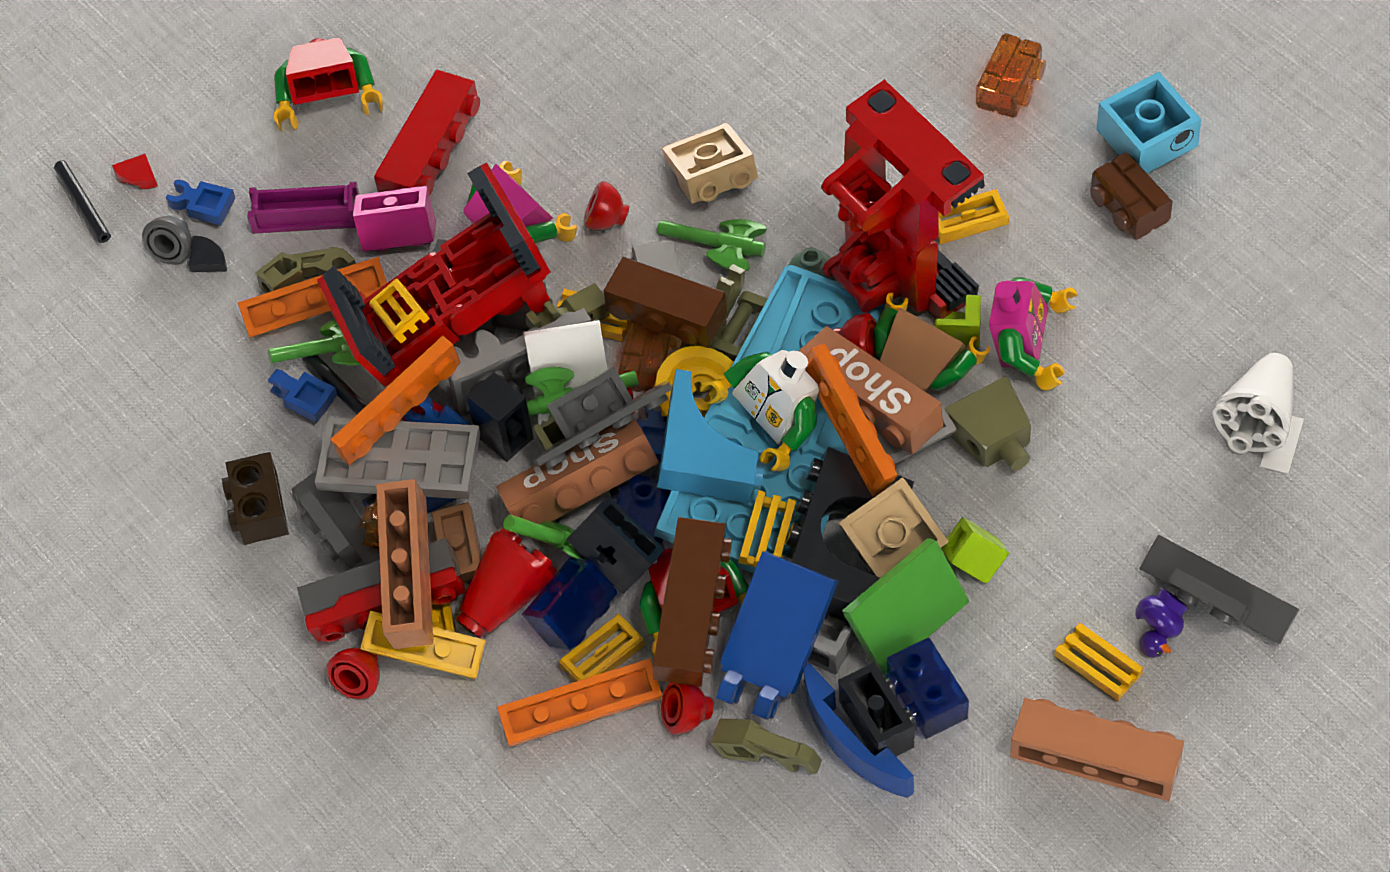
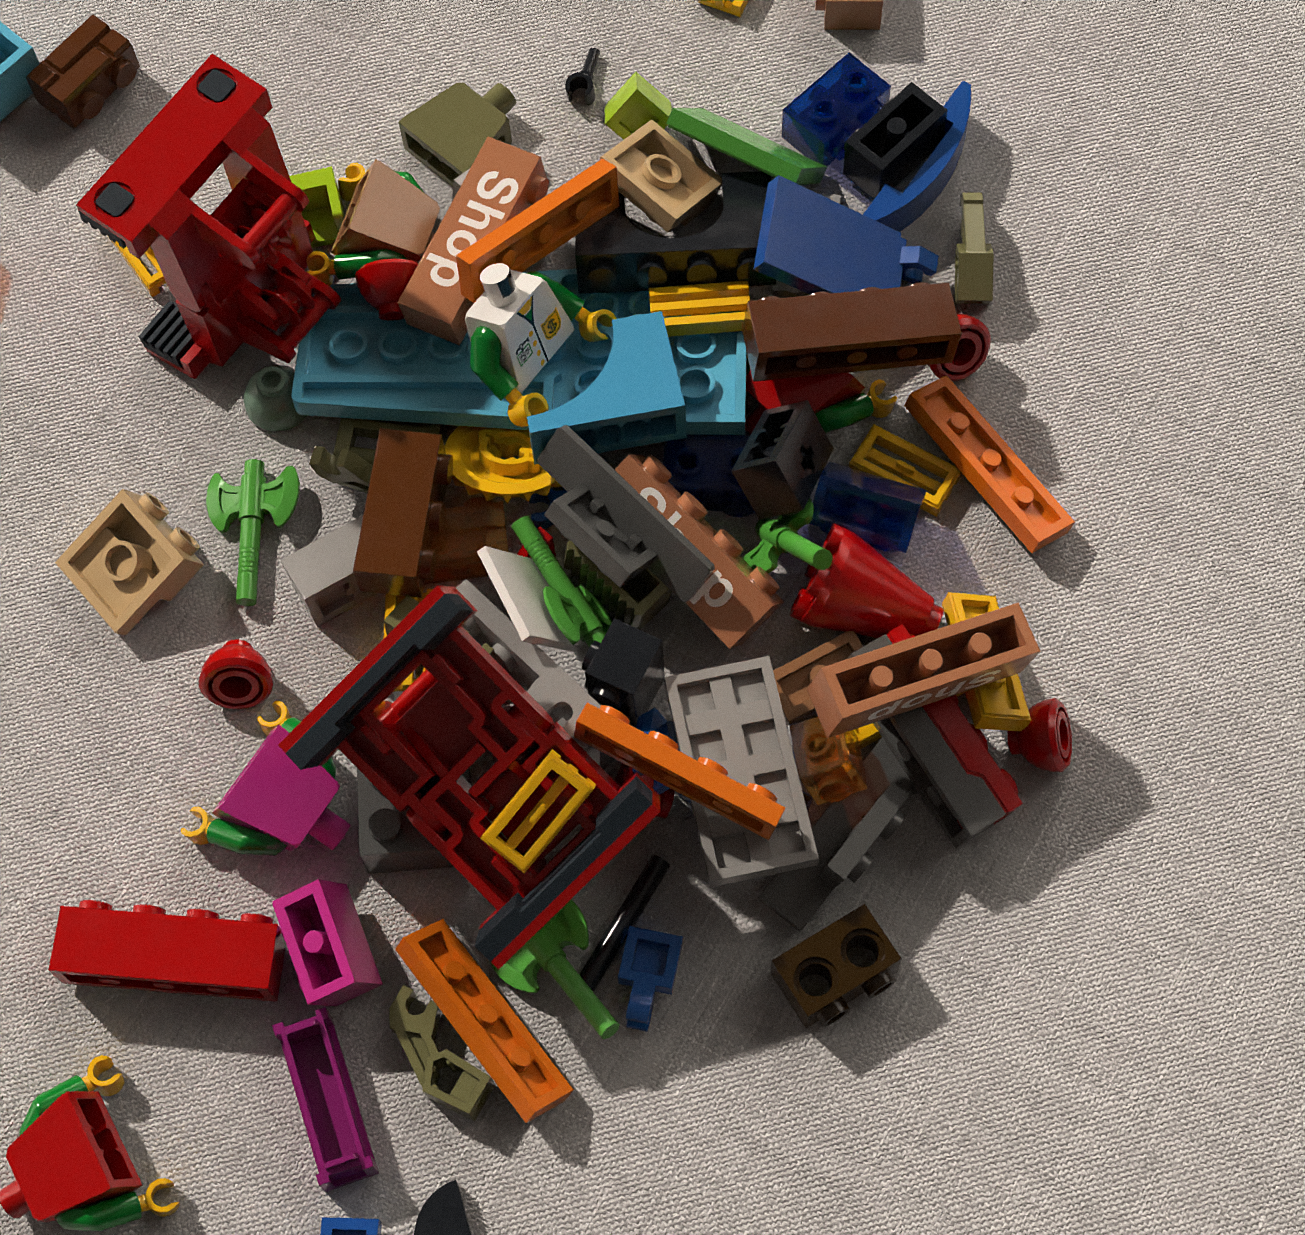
camera: 110 degrees left, 10 degrees up
torso [989,277,1077,391] -> none
none -> black hand [565,48,600,105]

